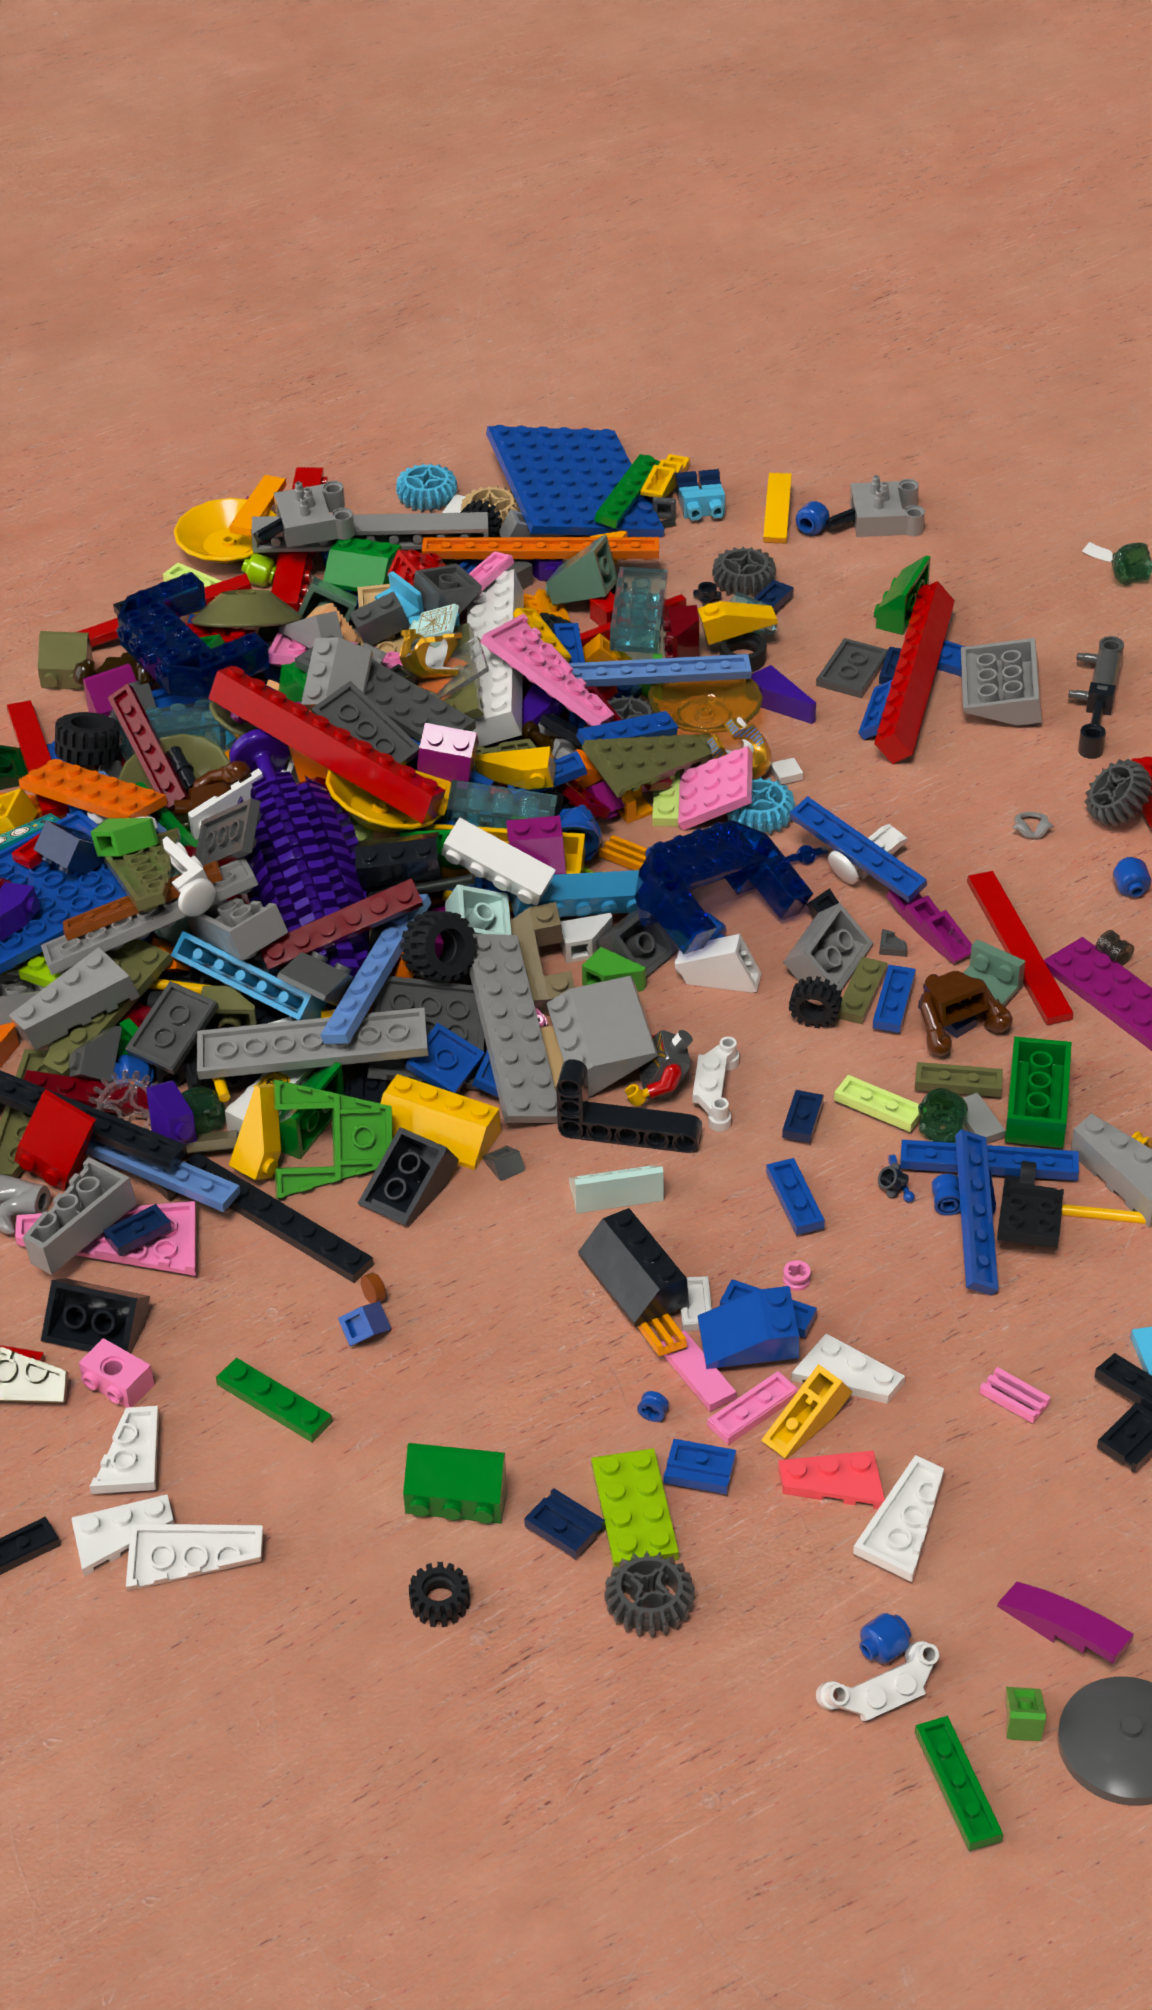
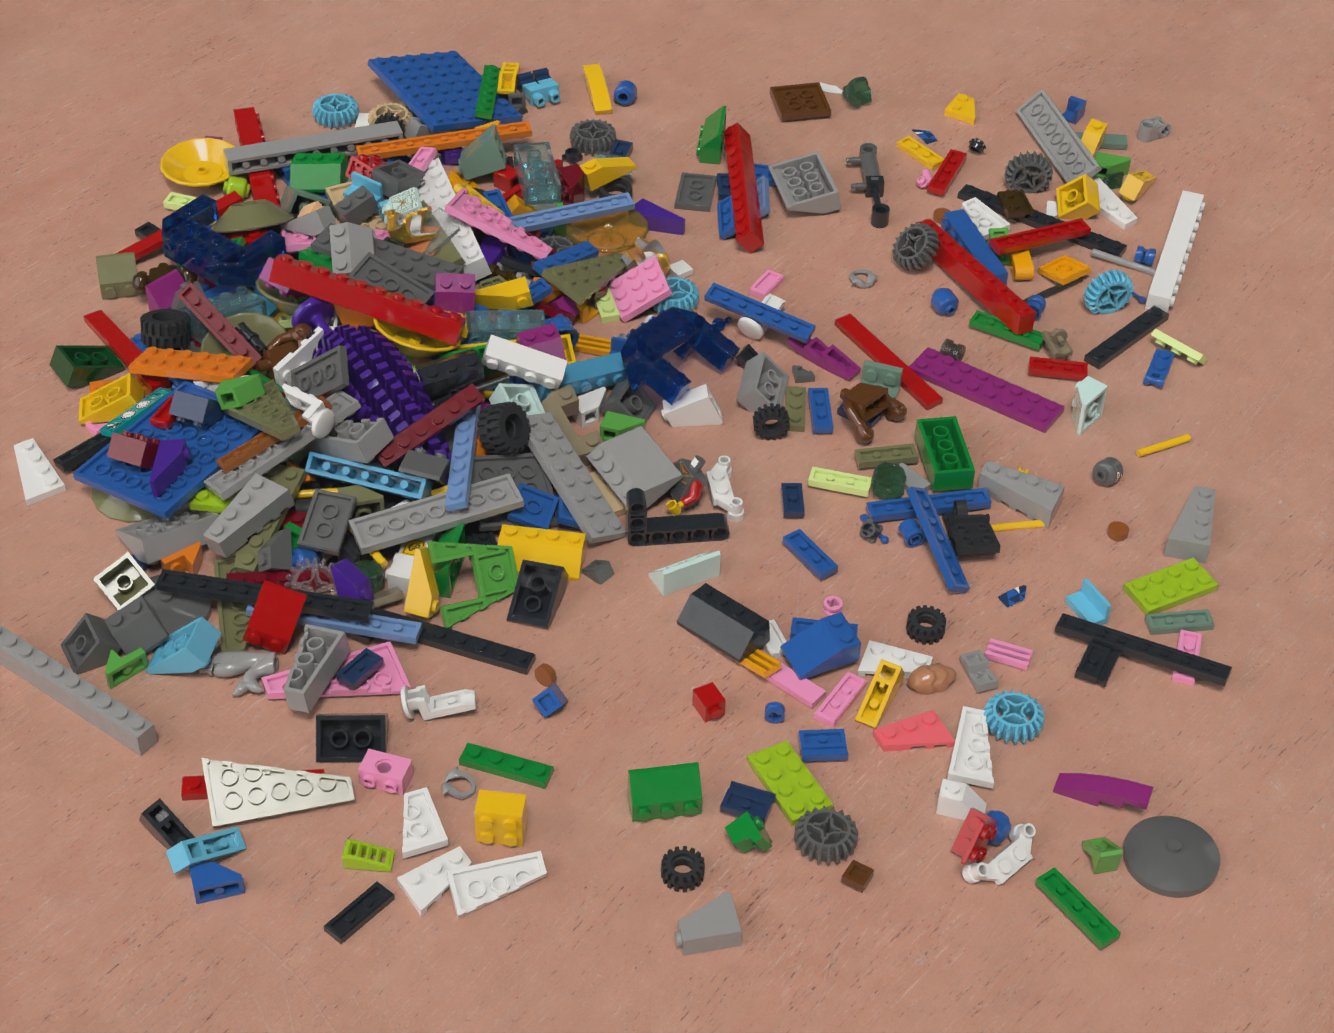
camera: 20 degrees left, 0 degrees up
light orange tile [229,475,287,536] -> none
light grey piece [253,481,355,548] -> none
light grey piece [826,475,925,537] -> none
none -> lime slope [342,839,395,872]
none -> white piece [400,685,476,721]
none -> light grey piece [441,766,476,799]
none -> yellow brick [474,790,528,847]
none -> light grey slope [674,892,742,956]
none -> red brick [692,682,726,723]
none -> green brick [724,811,773,854]
none -> bright pink tile [749,269,784,299]
none -> medium blue plate [756,175,770,217]
none -> reddish brown plate [770,82,832,121]
none -> reddish brown plate [841,860,874,892]
none -> black tyre [906,605,946,645]
none -> nougat arm [907,663,956,694]
none -> white slope [936,779,987,820]
none -> bracket [951,808,998,865]
none -> light grey slope [960,650,998,693]
none -> medium azure gear [984,689,1045,745]
none -> dark blue sticker [998,585,1027,608]

